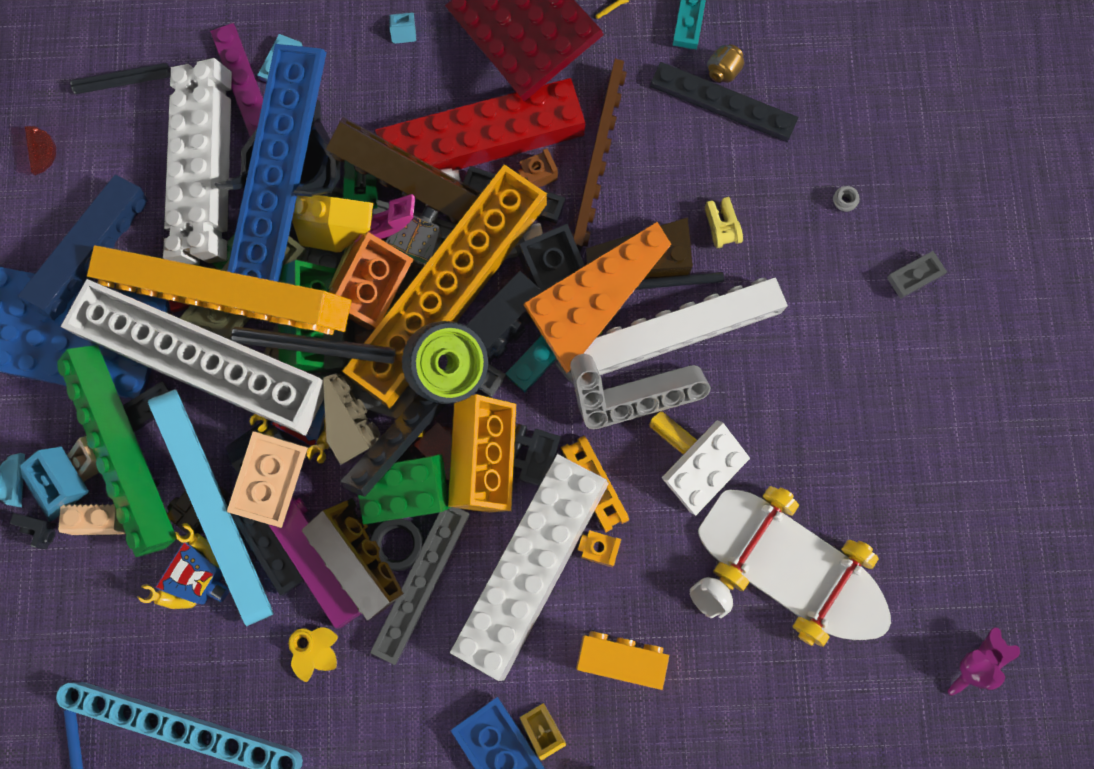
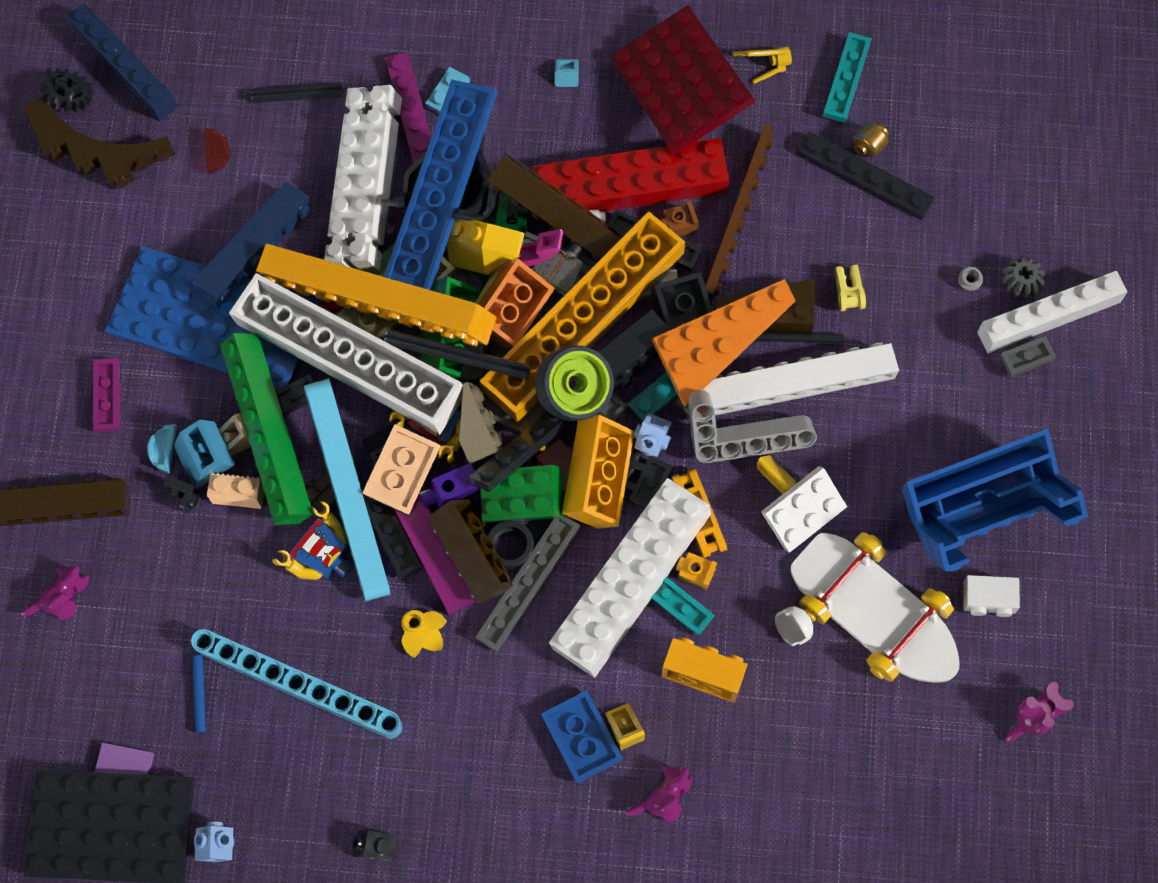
camera: 10 degrees right, 5 degrees down
none -> dark purple torso [419,463,479,509]
none -> light blue brick [633,413,672,457]
none -> teal plate [651,577,715,637]
none -> blue wedge [902,429,1088,572]
none -> white brick [963,575,1020,617]
none -> white brick [977,271,1127,353]
none -> dark grey gear [1002,256,1045,299]

